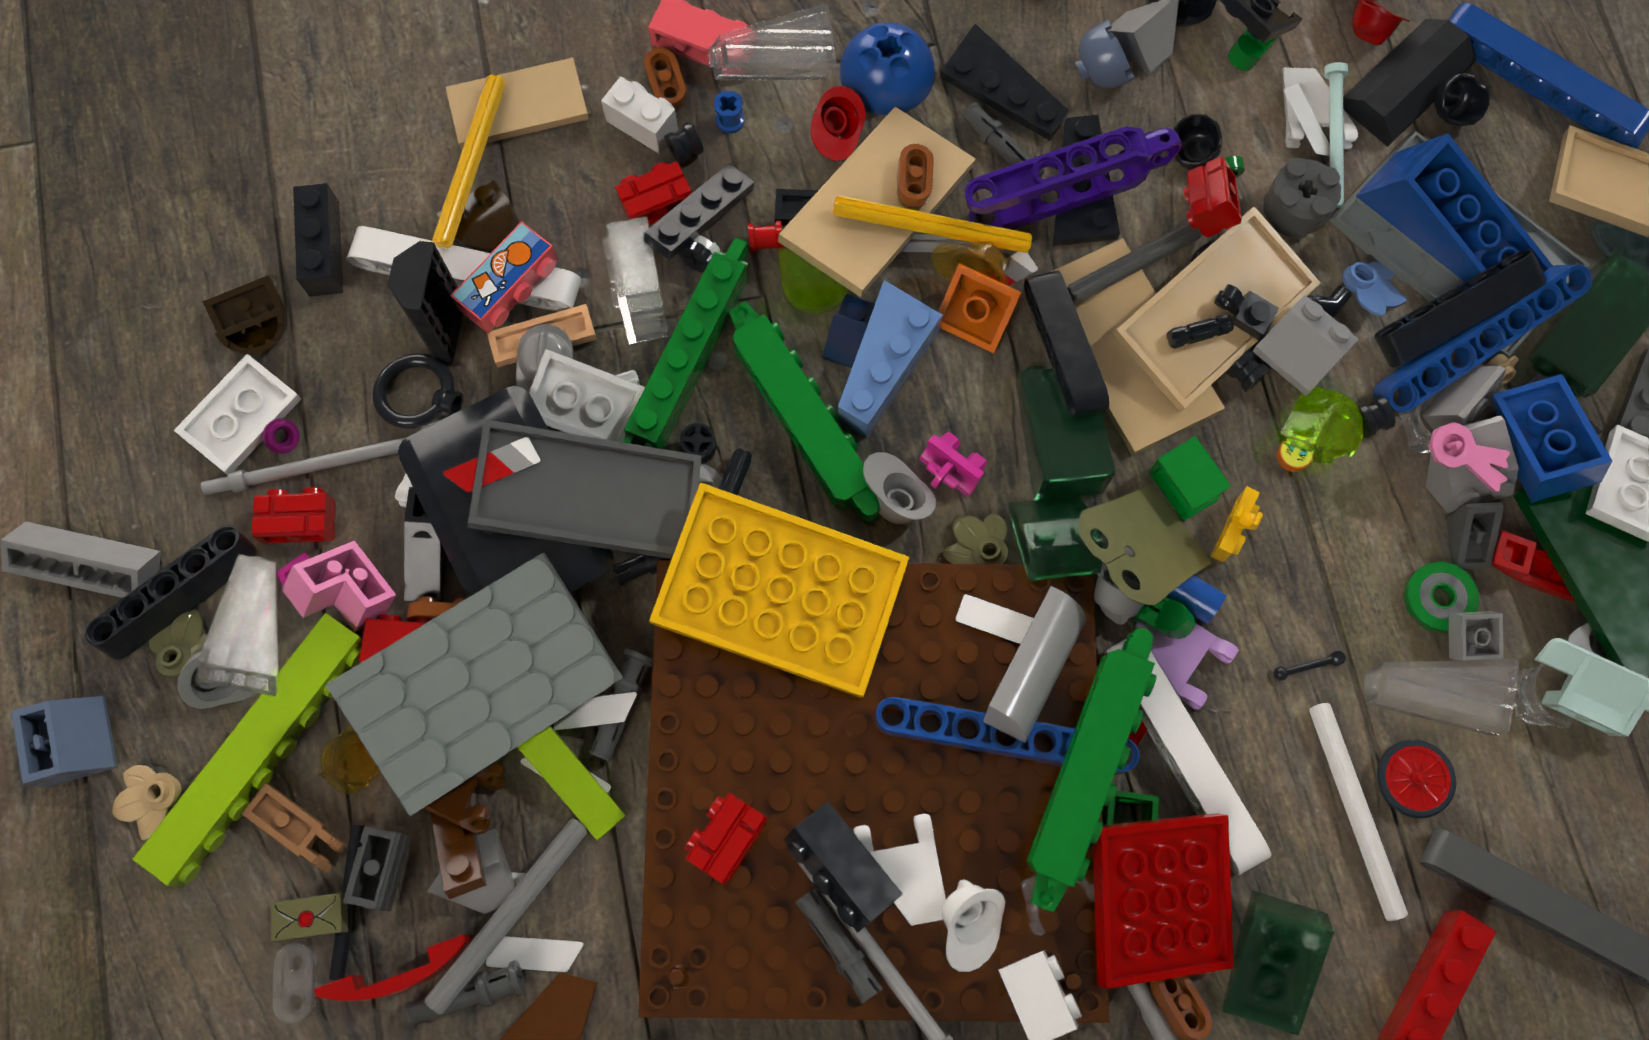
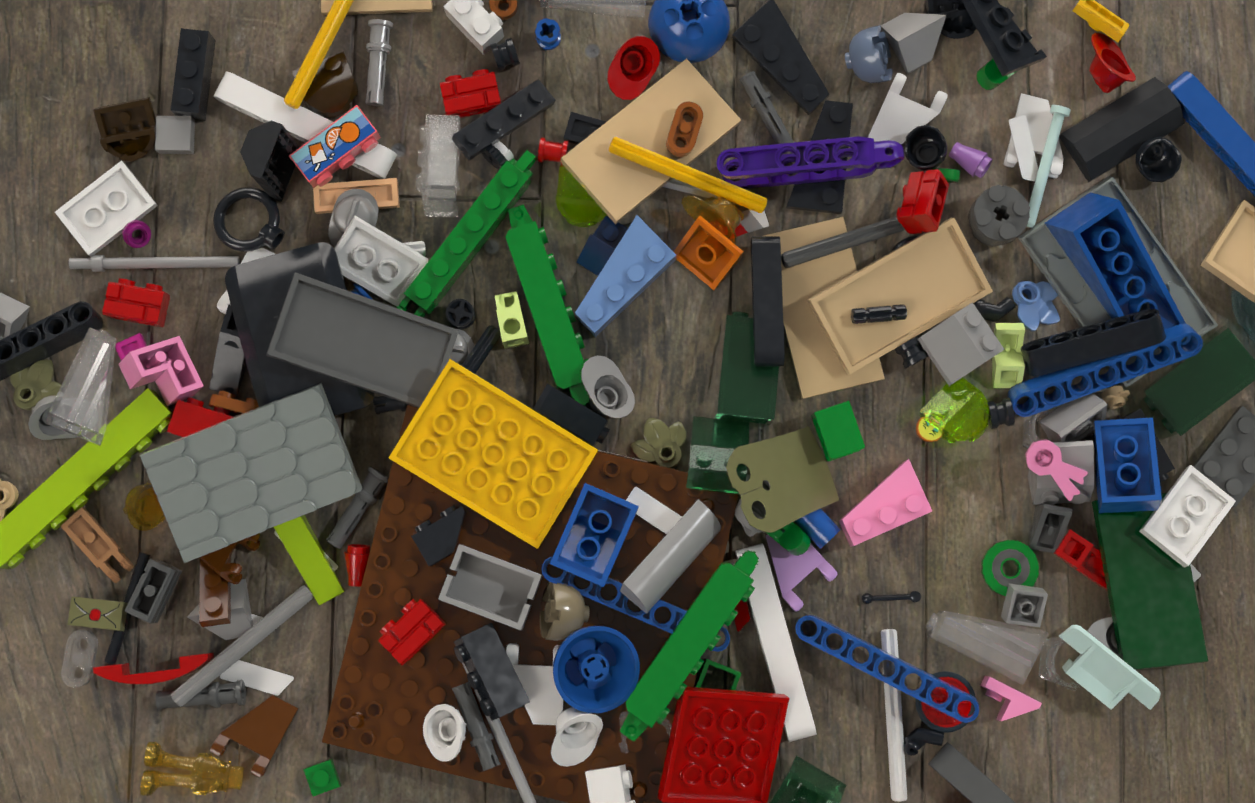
camera: 15 degrees right, 10 degrees up
sticker [443,437,540,493] -> none
white sticker [554,692,637,730] -> none
dark pink hips [919,432,987,497] -> none
yellow plate [1210,486,1263,562] -> none
black plate [1214,284,1279,340] -> none
none -> light grey piece [155,116,195,154]
none -> red cone [344,544,370,587]
none -> light grey pin [365,19,393,106]
none -> black slope [411,505,466,567]
none -> white piece [423,704,467,762]
none -> light grey piece [438,544,543,630]
none -> yellowish green leg [495,291,529,349]
none -> black slope [533,384,610,447]
none -> dark tan cylinder [540,582,589,641]
none -> blue slope [550,483,639,587]
none -> blue piece [553,626,640,713]
none -> blue beam [795,615,979,723]
none -> bright pink wedge [839,459,932,547]
none -> white flag [868,73,948,145]
none -> black arm [904,728,944,756]
none -> medium lavender cone [949,142,993,178]
none -> bright pink slope [980,676,1042,721]
none -> yellowish green slope [992,323,1025,388]

